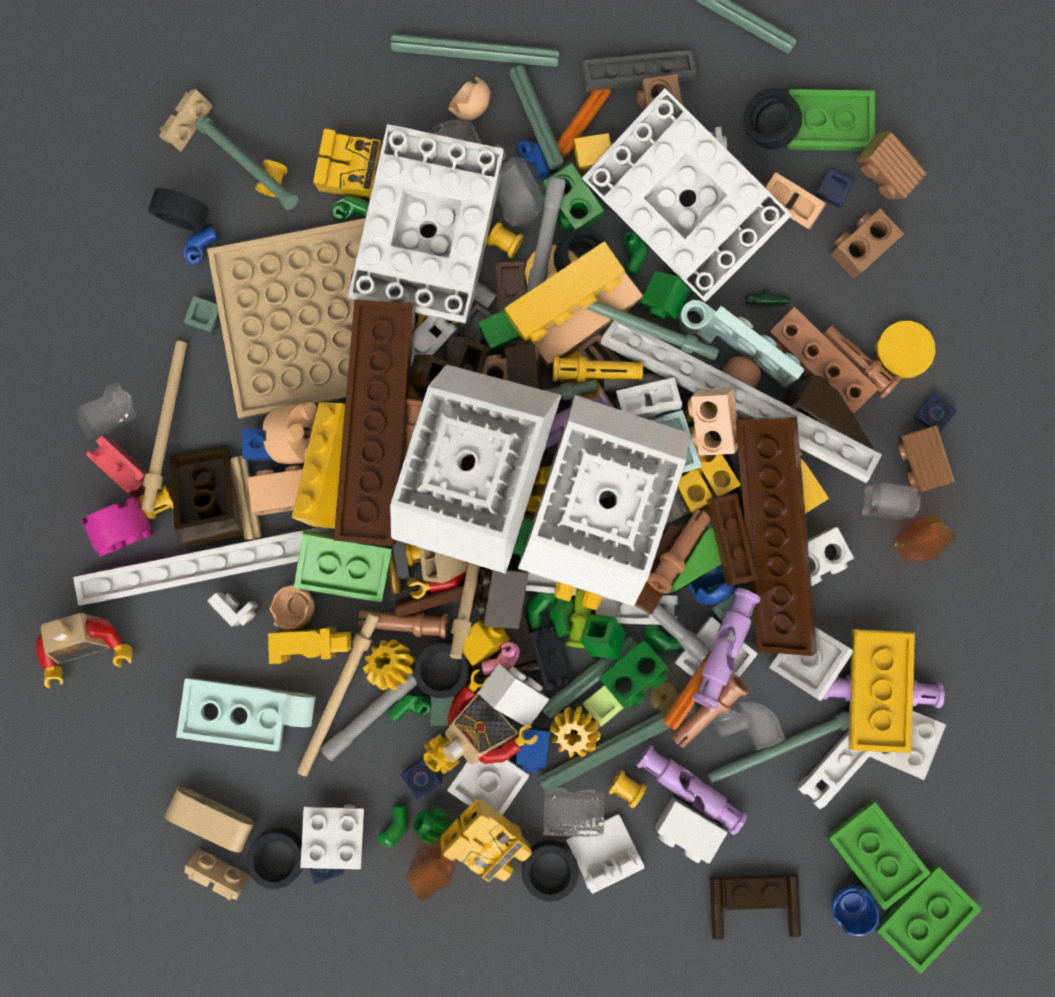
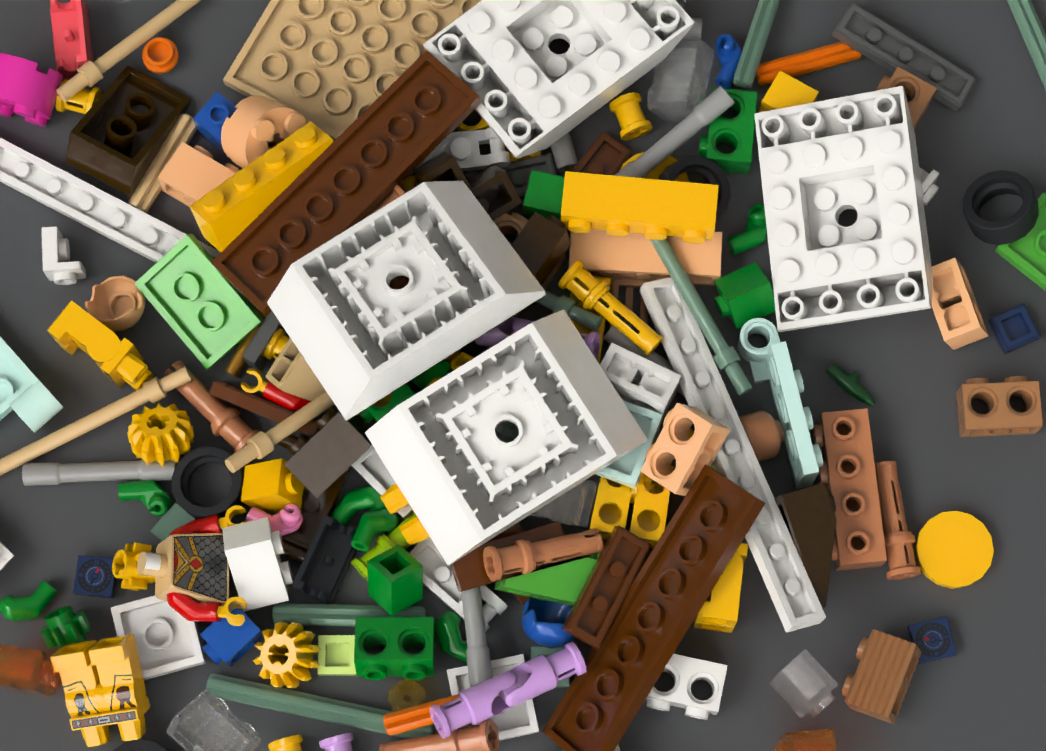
camera: 40 degrees right, 10 degrees down
none -> orange plate [142,37,179,74]

